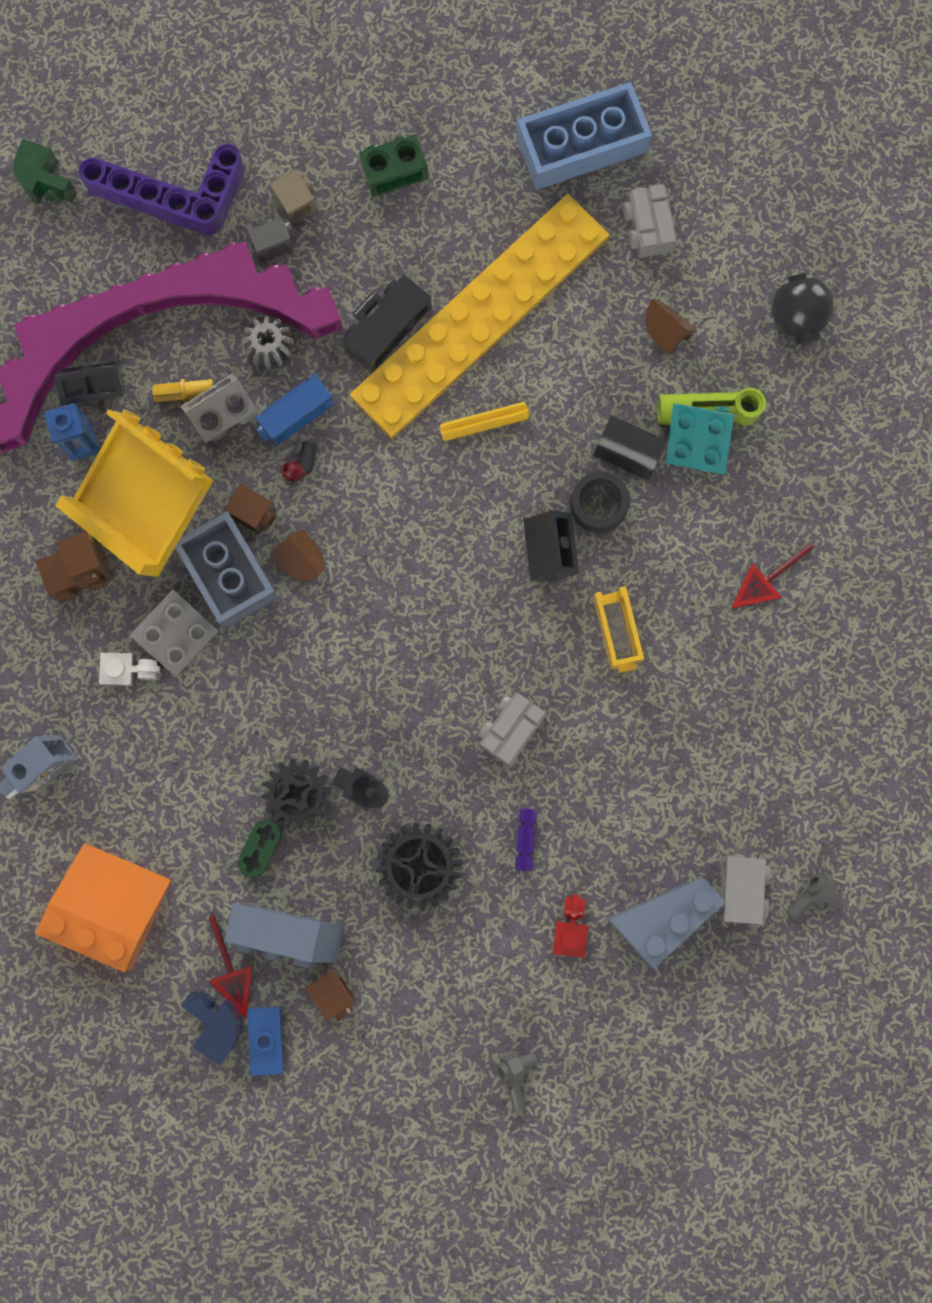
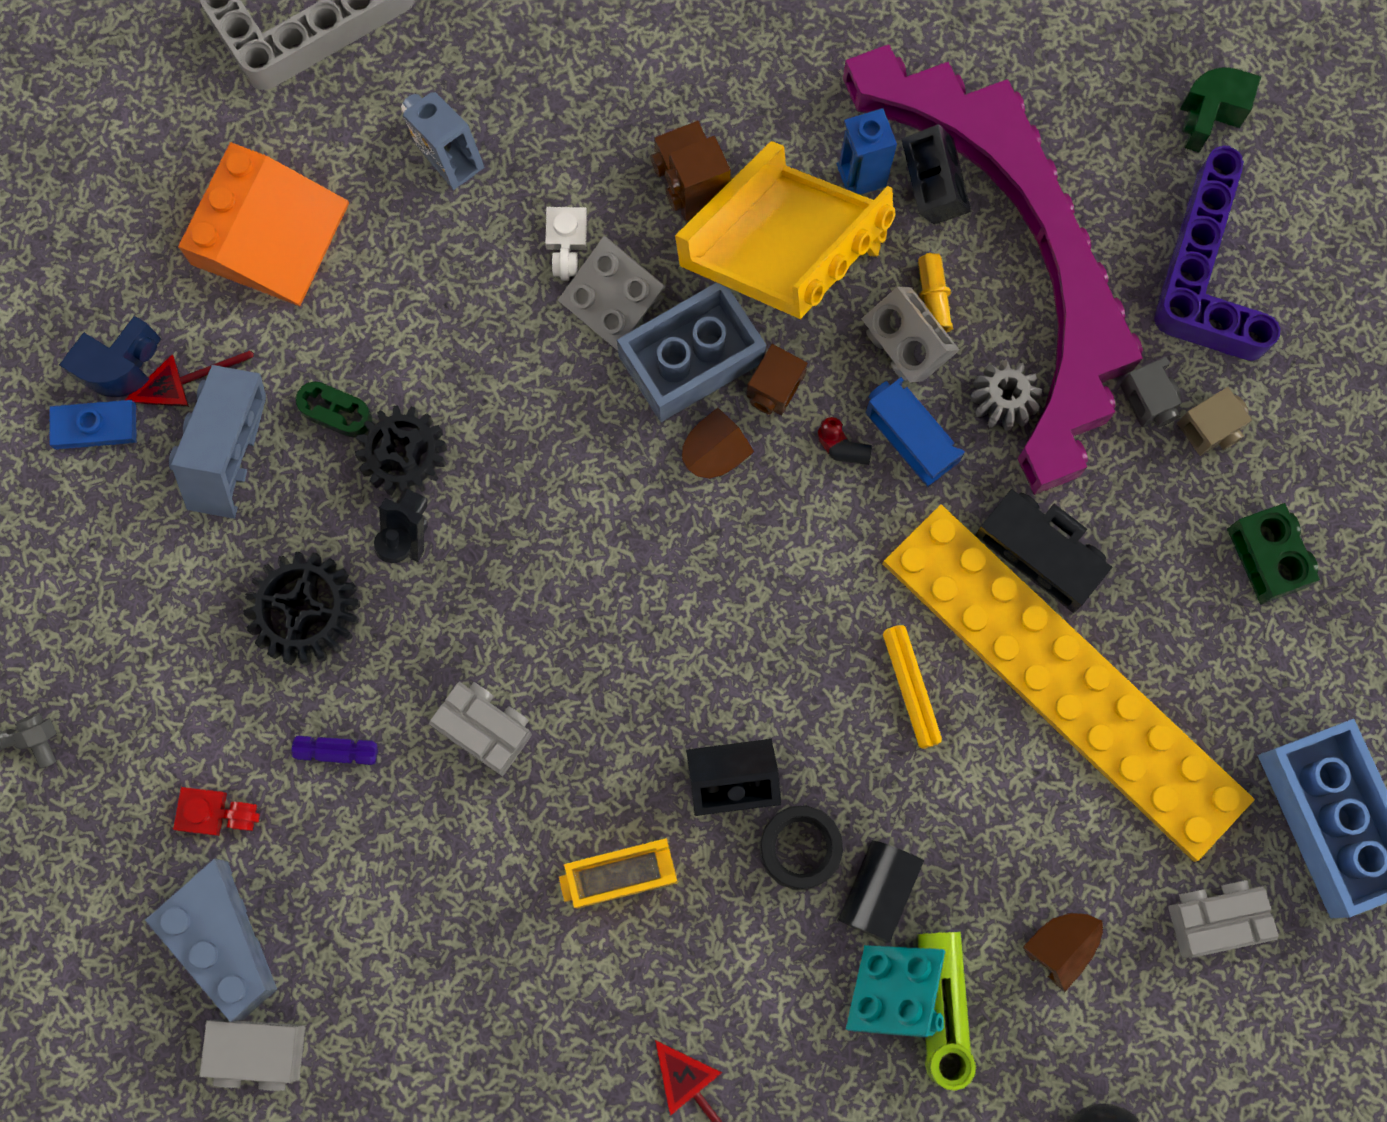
camera: 90 degrees right, 5 degrees down
reddish brown brick [305,967,356,1022] -> none

